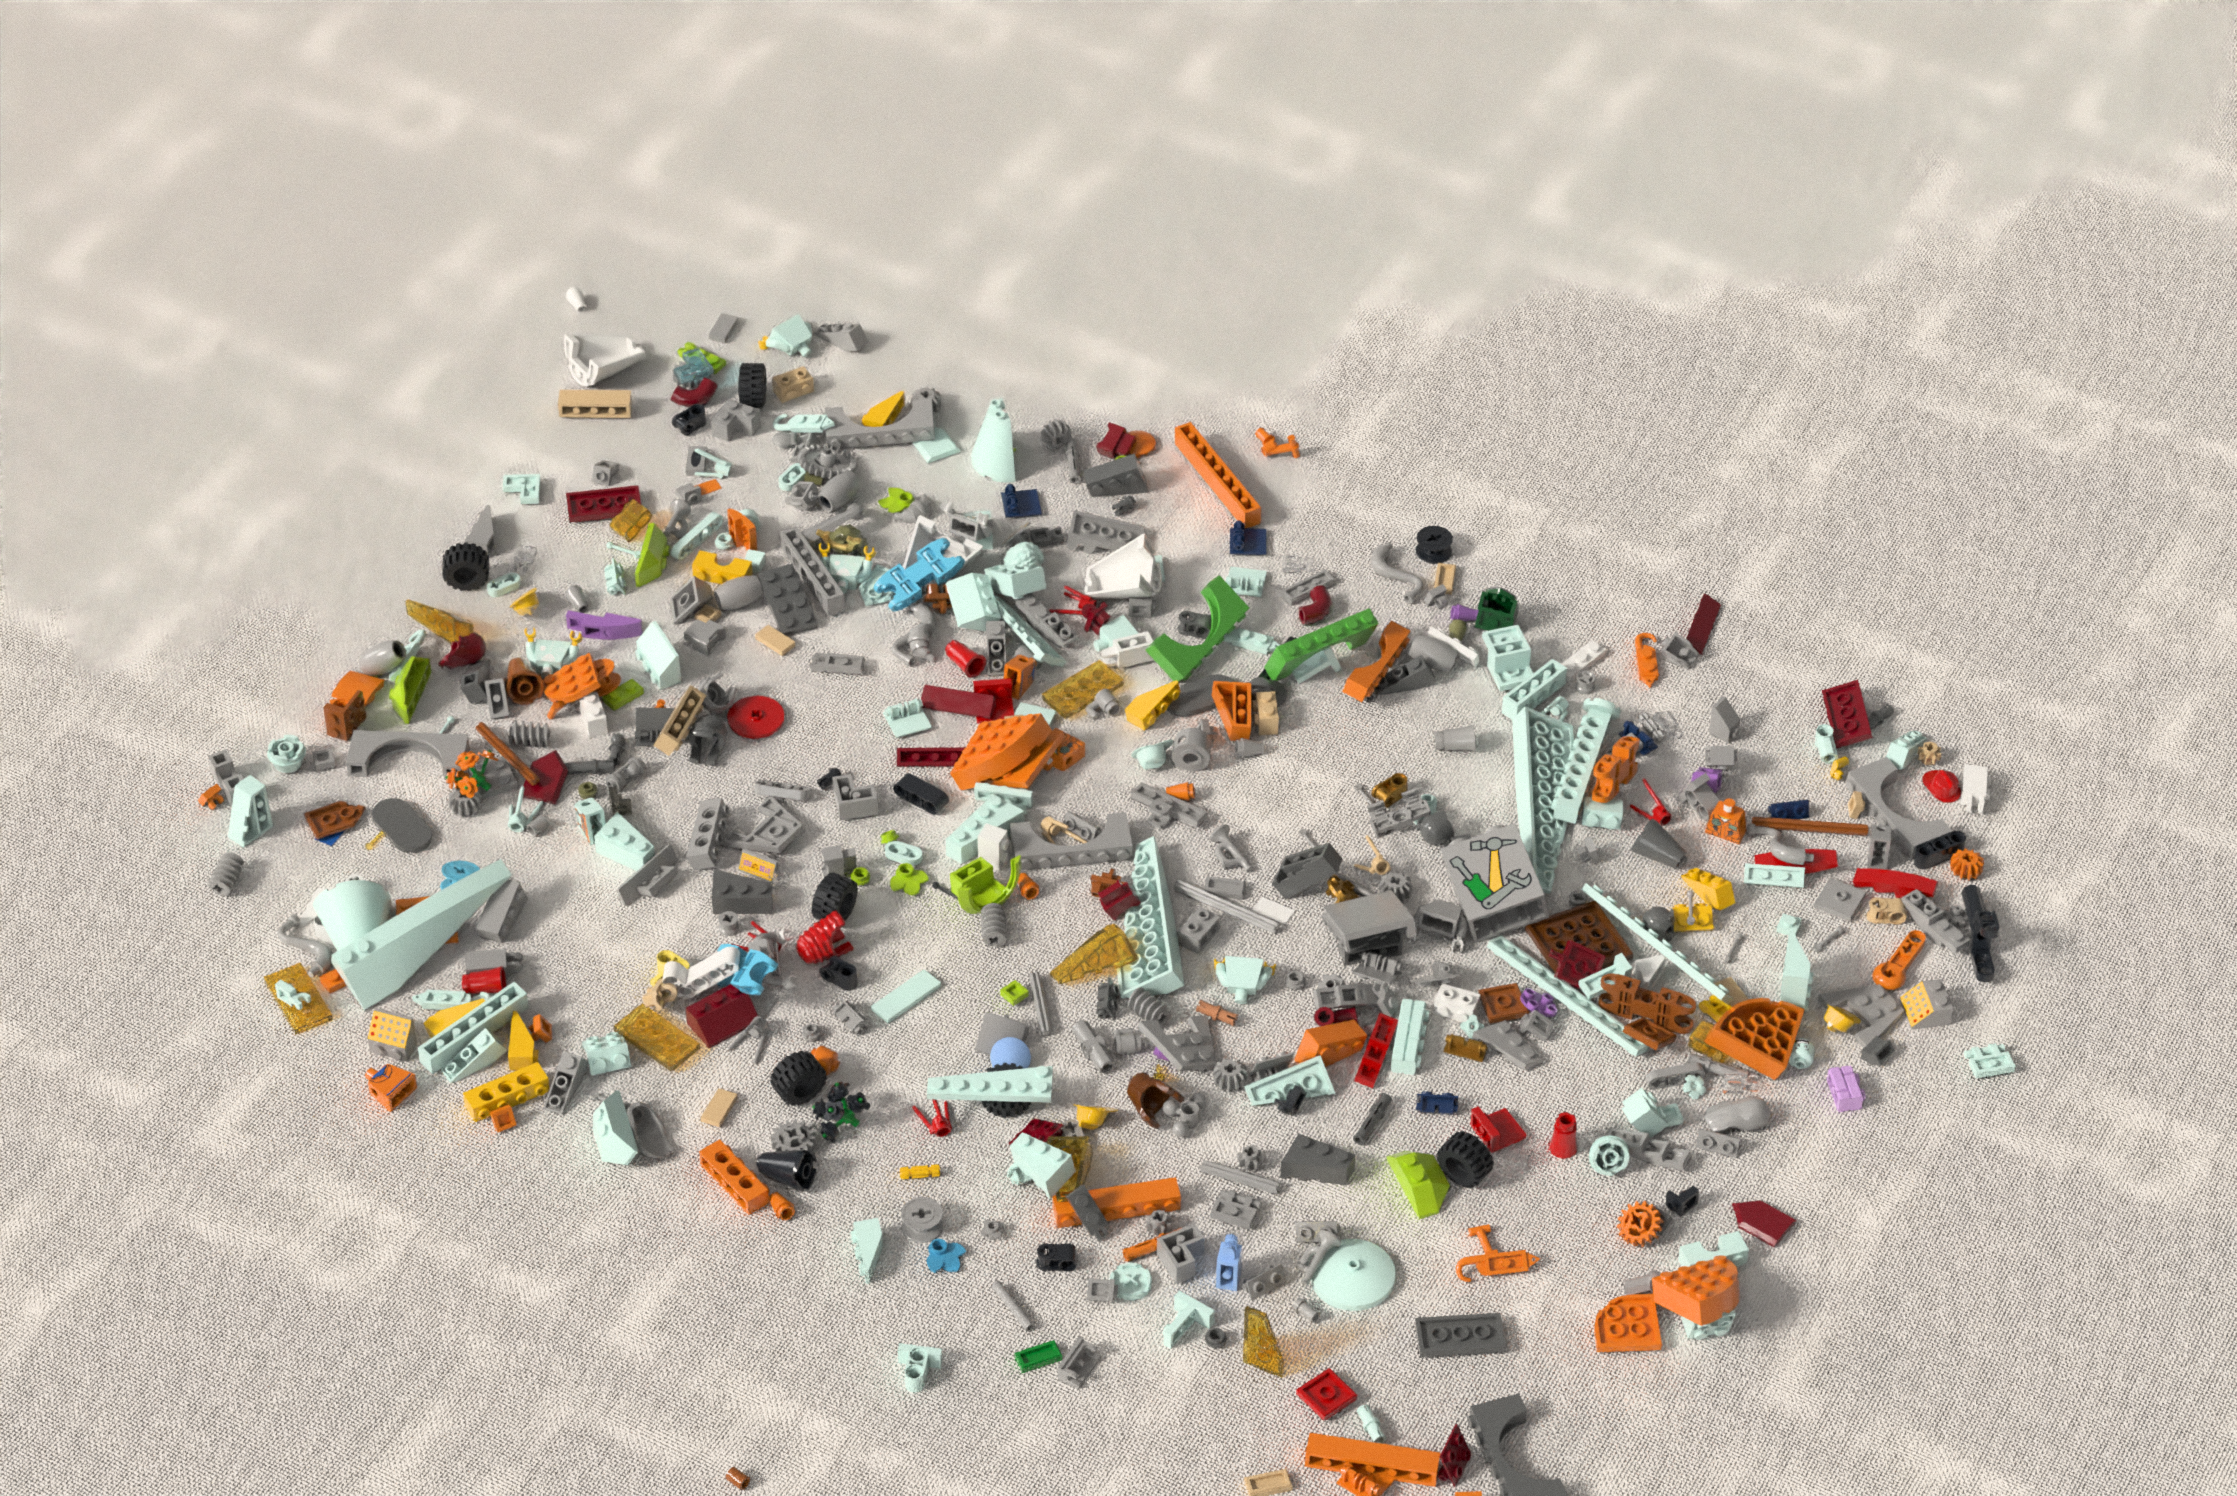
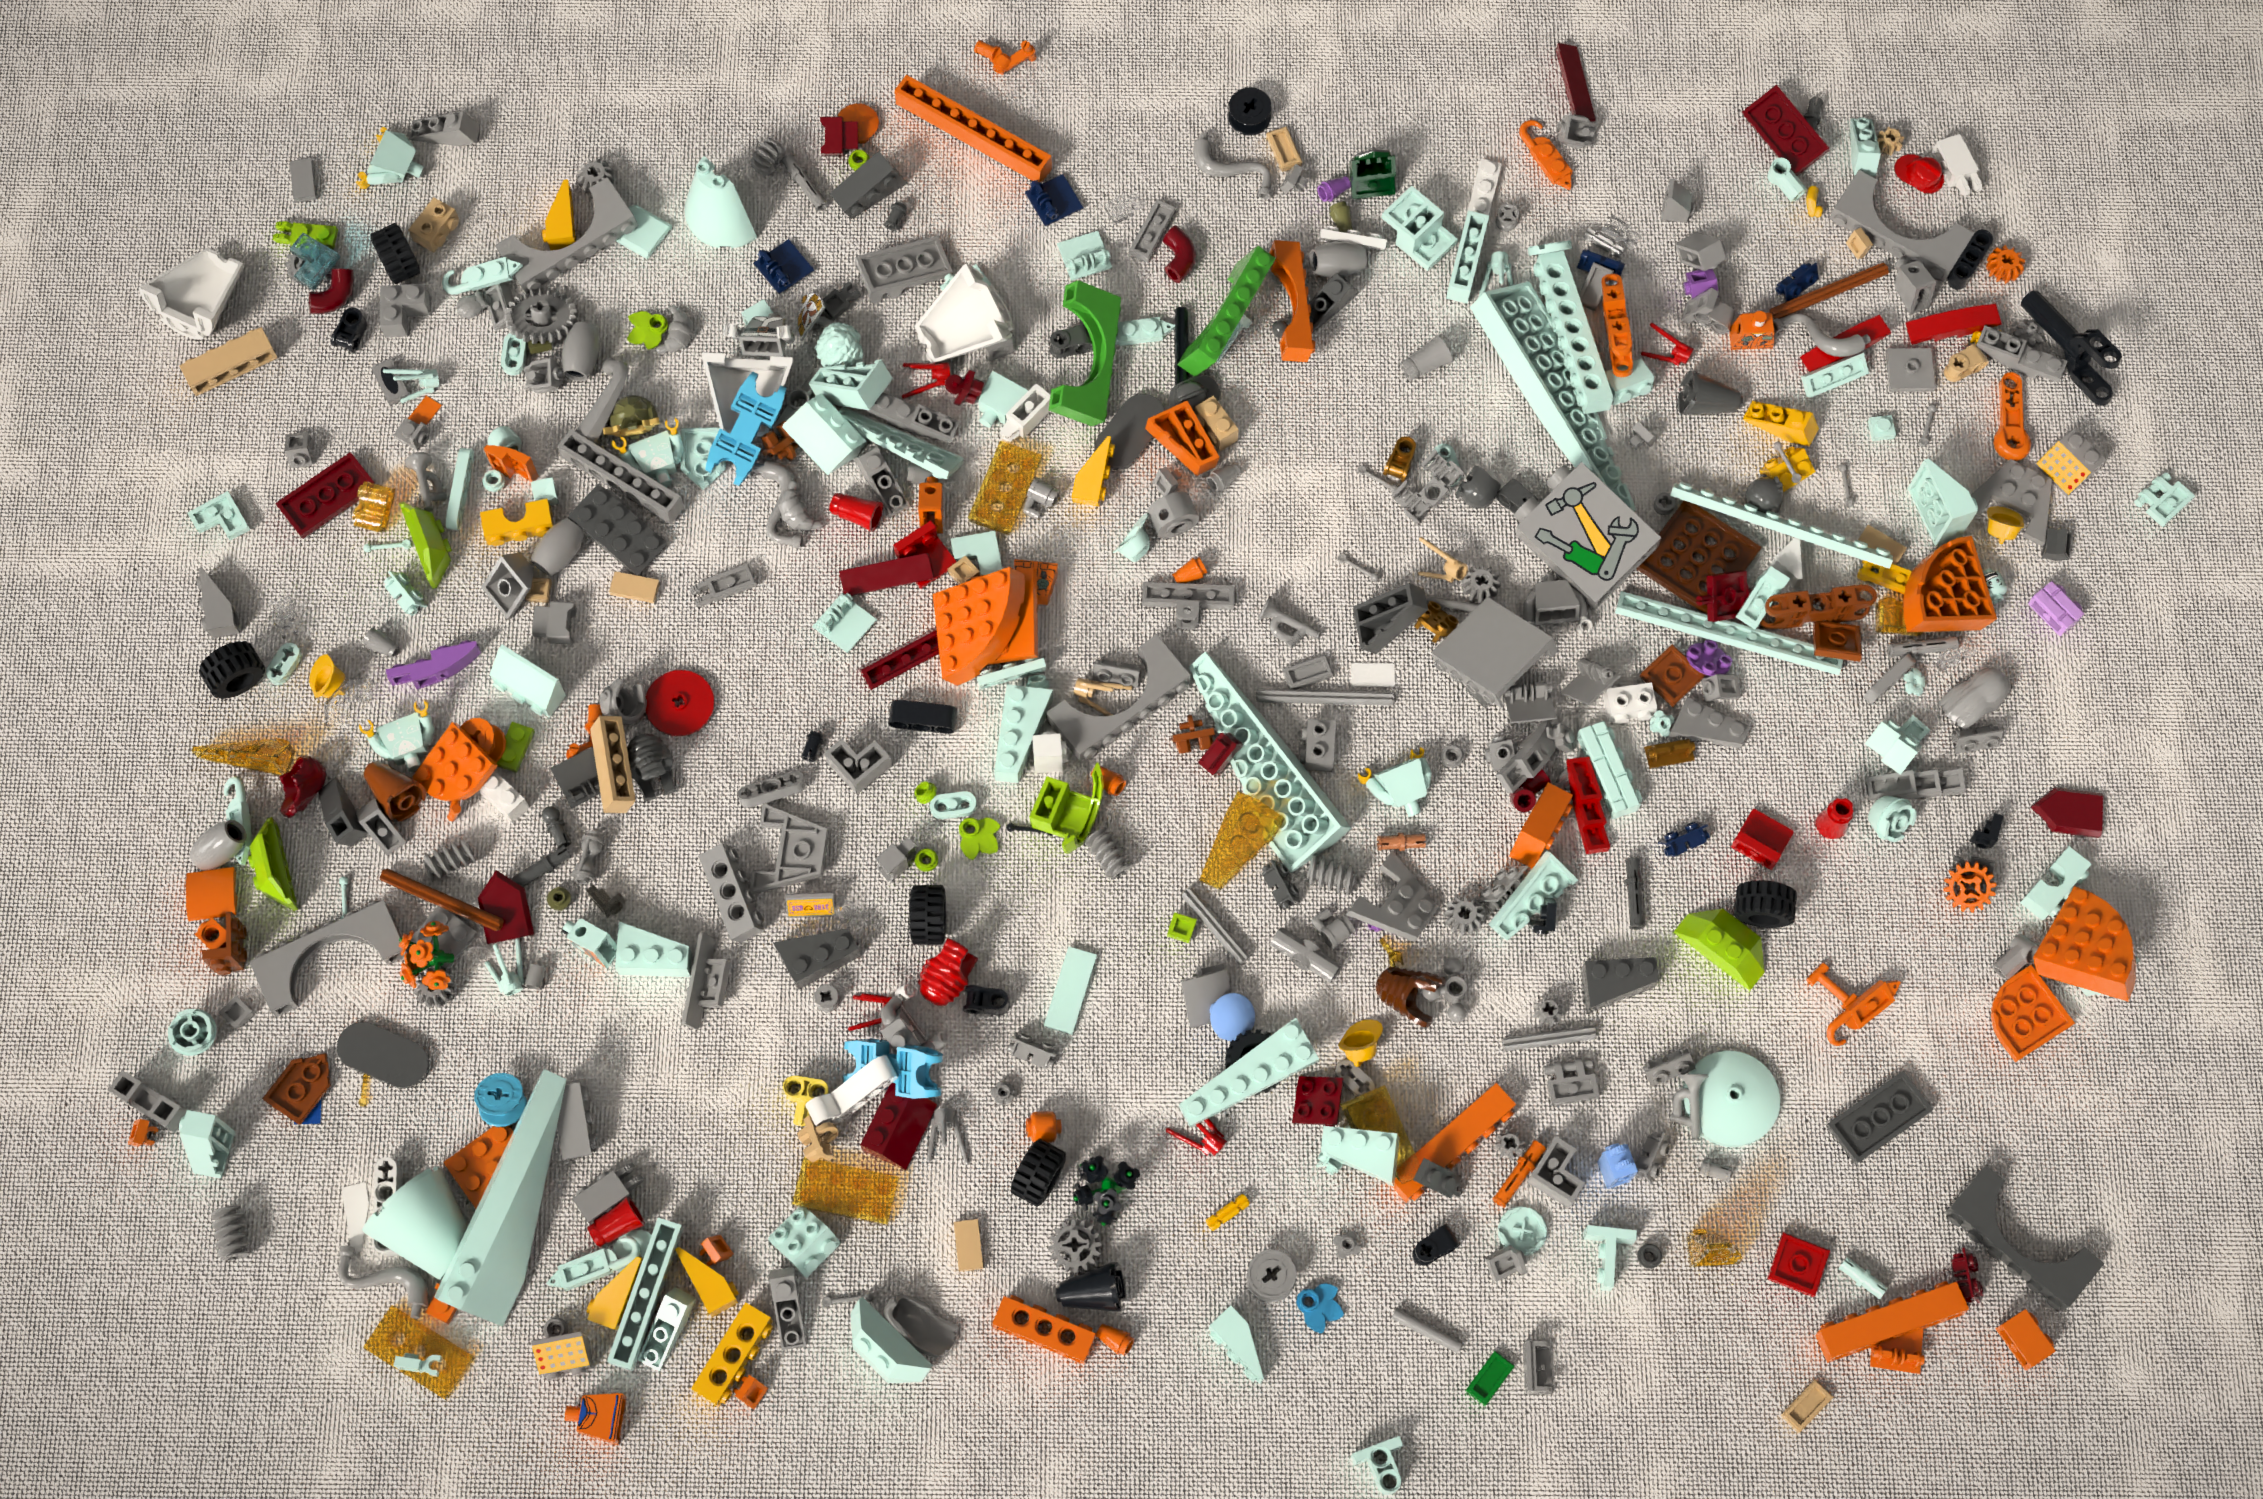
camera: 30 degrees left, 25 degrees up
white cone [566,287,587,313] -> none

